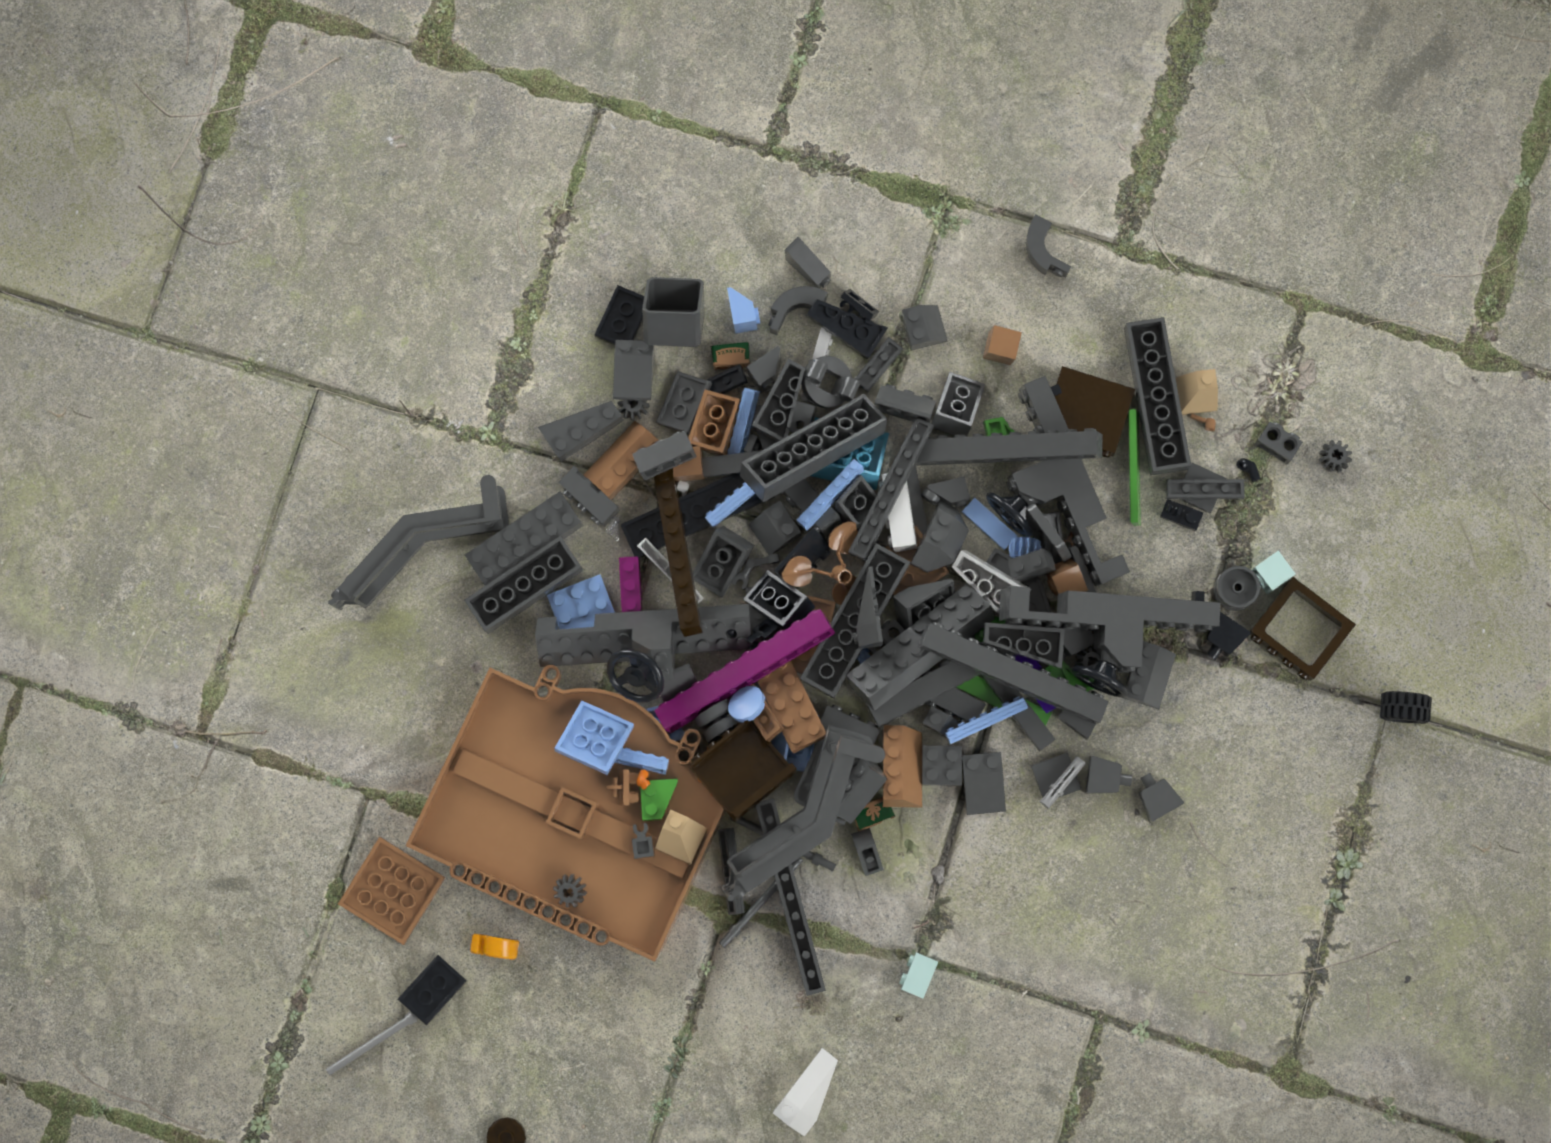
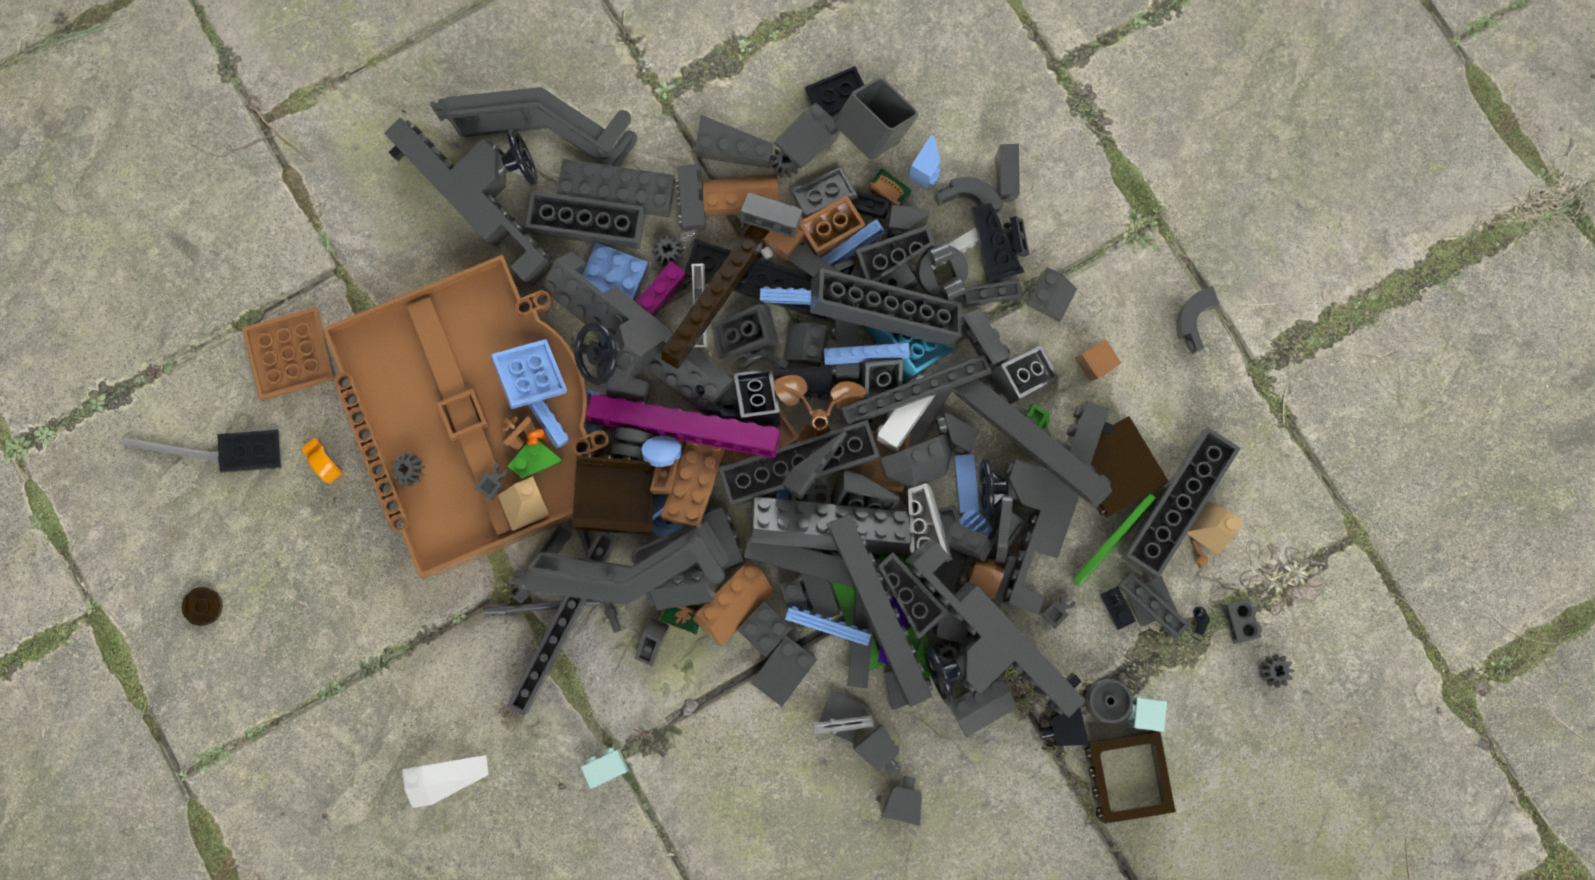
camera: 30 degrees right, 0 degrees up
none -> dark grey piece [384,117,553,286]
none -> dark grey gear [652,235,684,266]
none -> dark grey plate [1041,594,1076,629]

